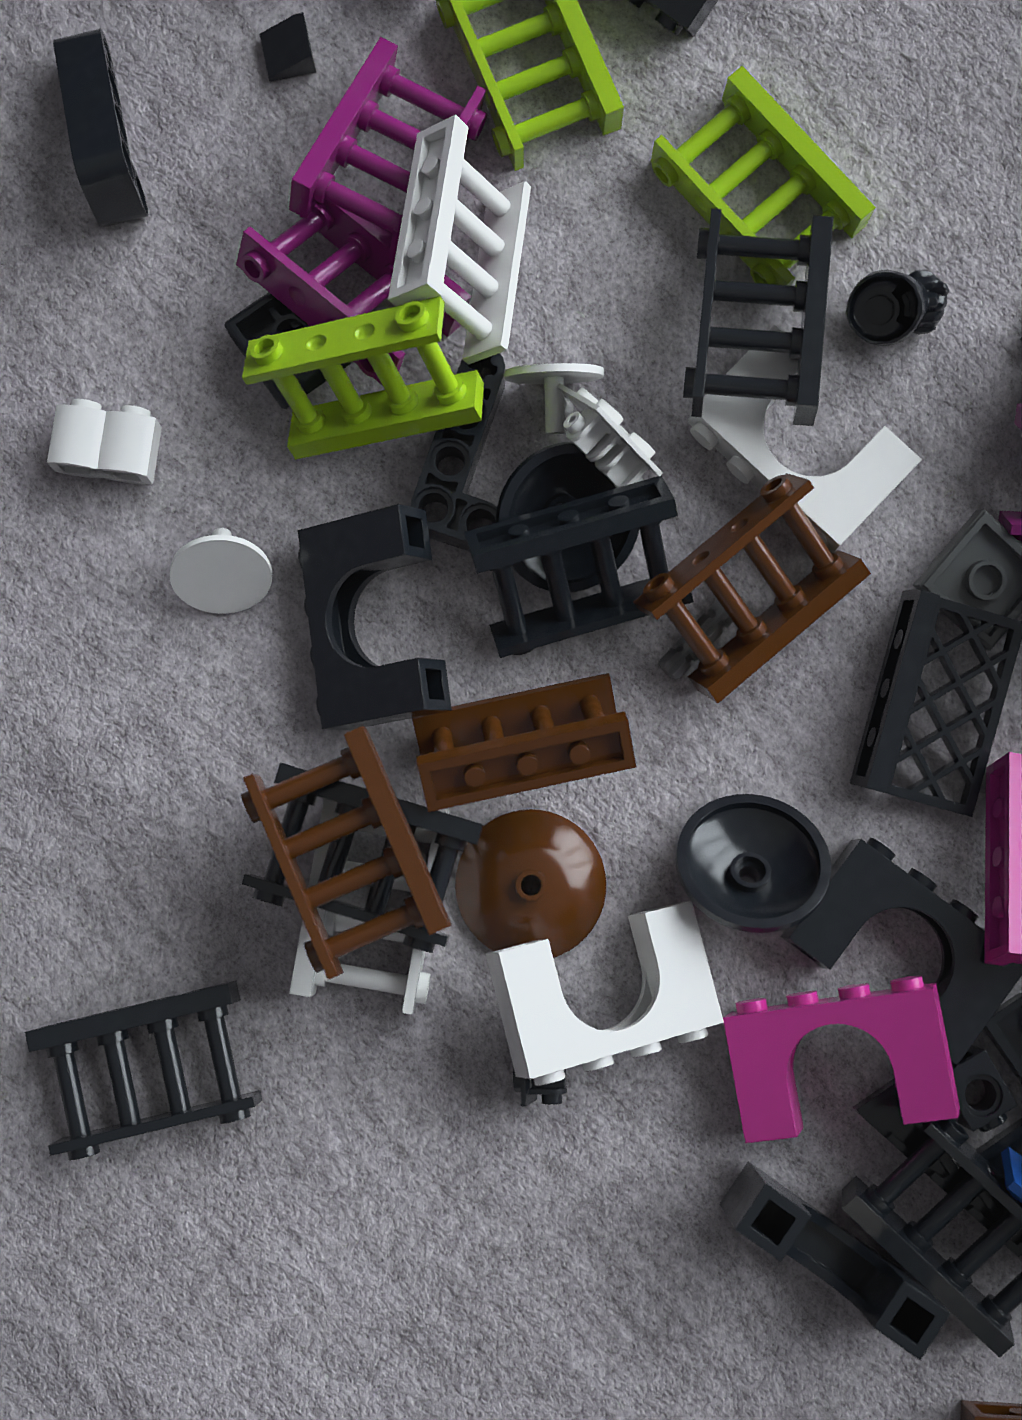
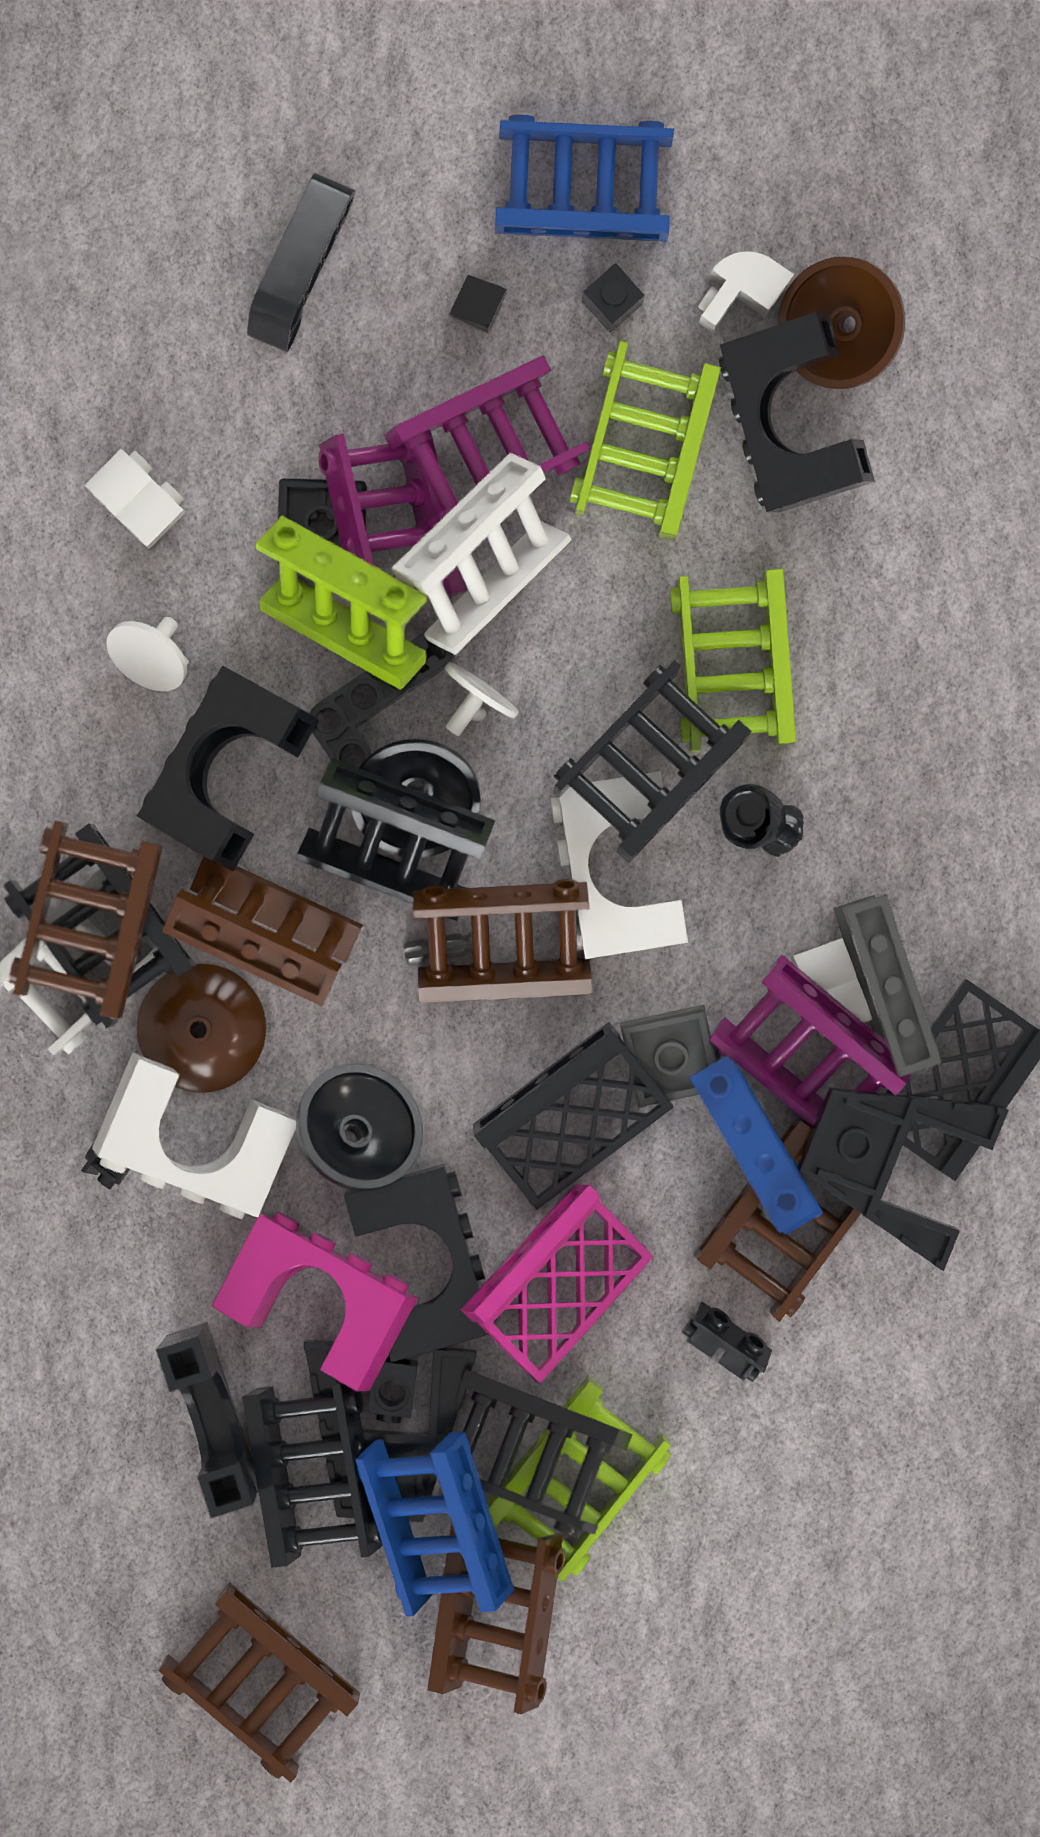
camera: 35 degrees right, 5 degrees up
white hinge [557,383,663,488] -> none

